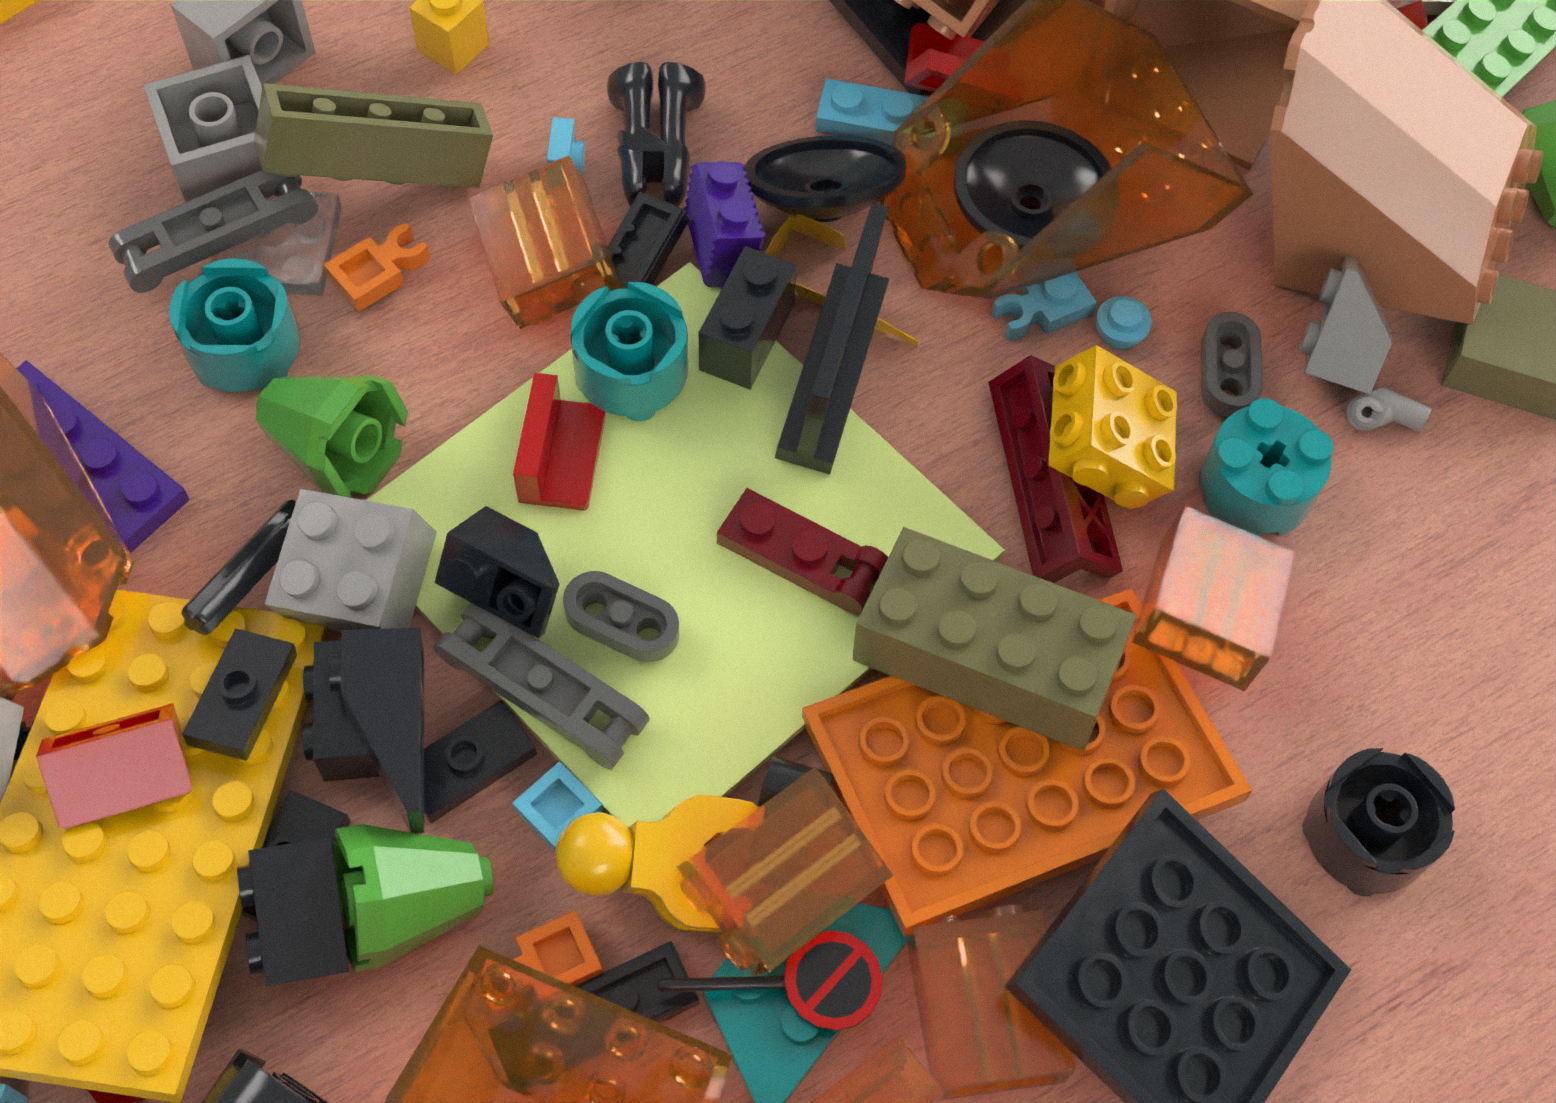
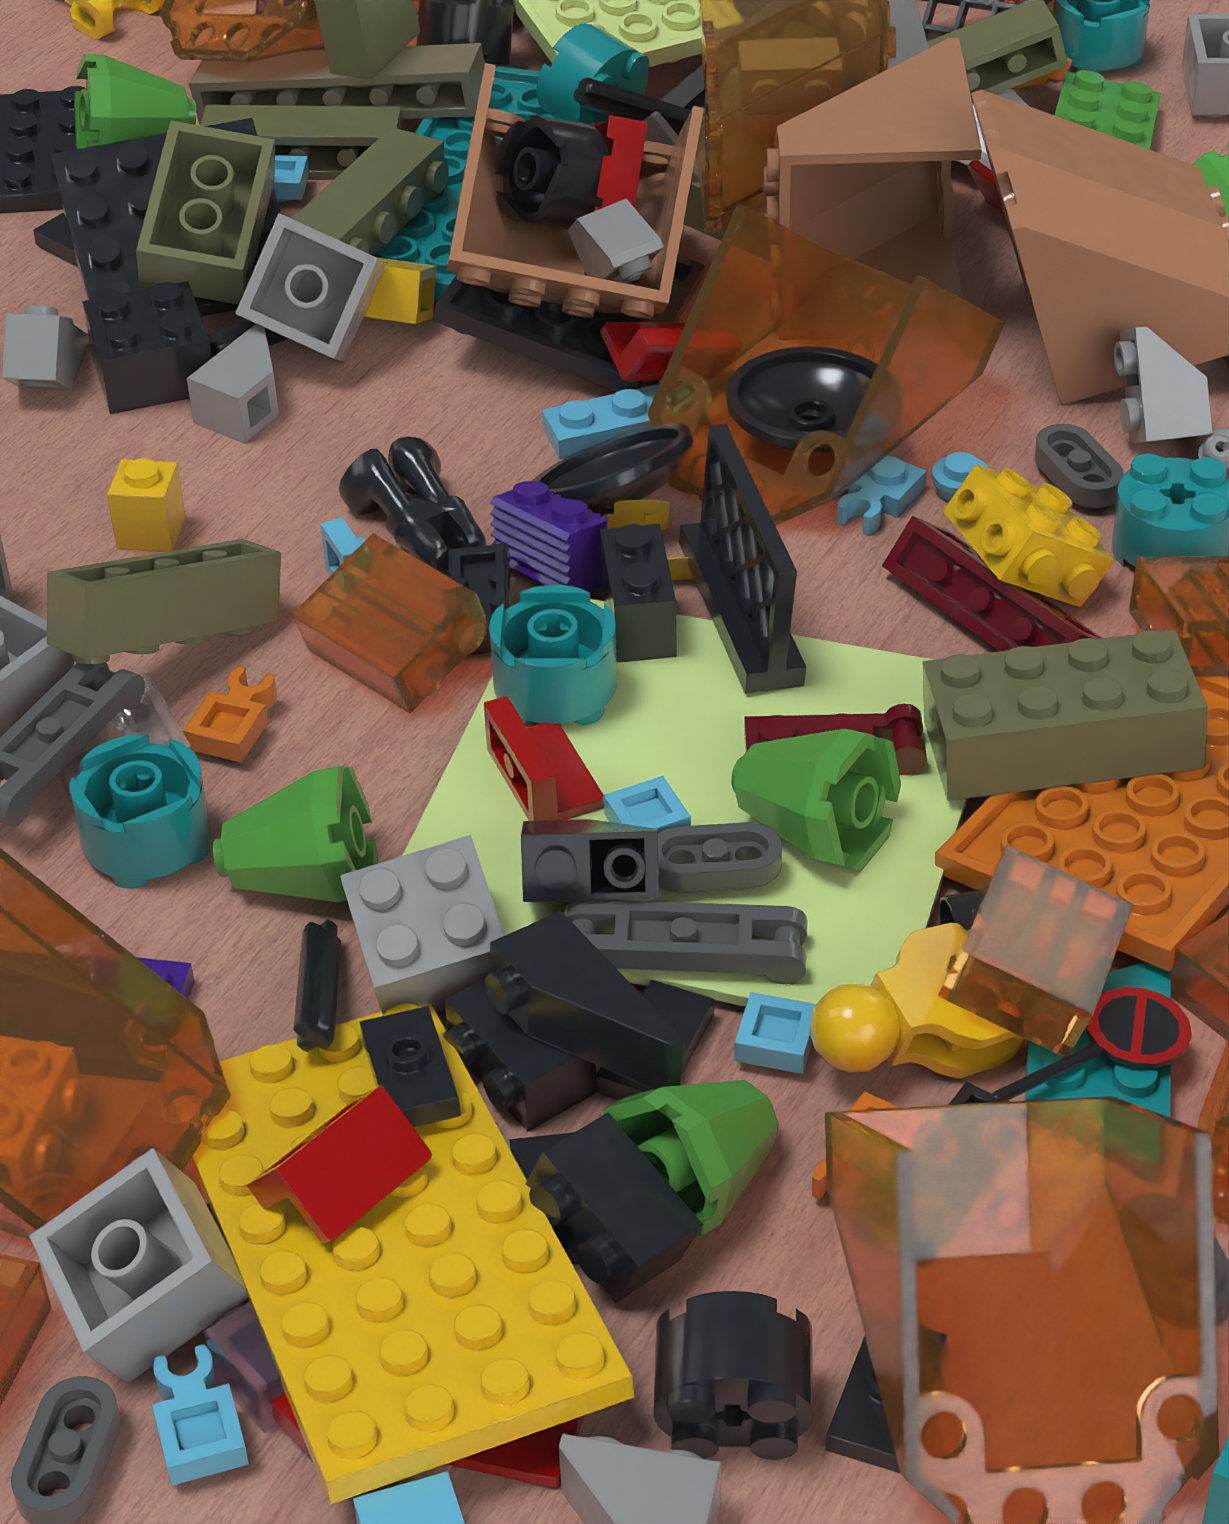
camera: 25 degrees left, 20 degrees down
none -> medium azure plate [603,776,691,833]
none -> bright green cone [731,729,901,870]

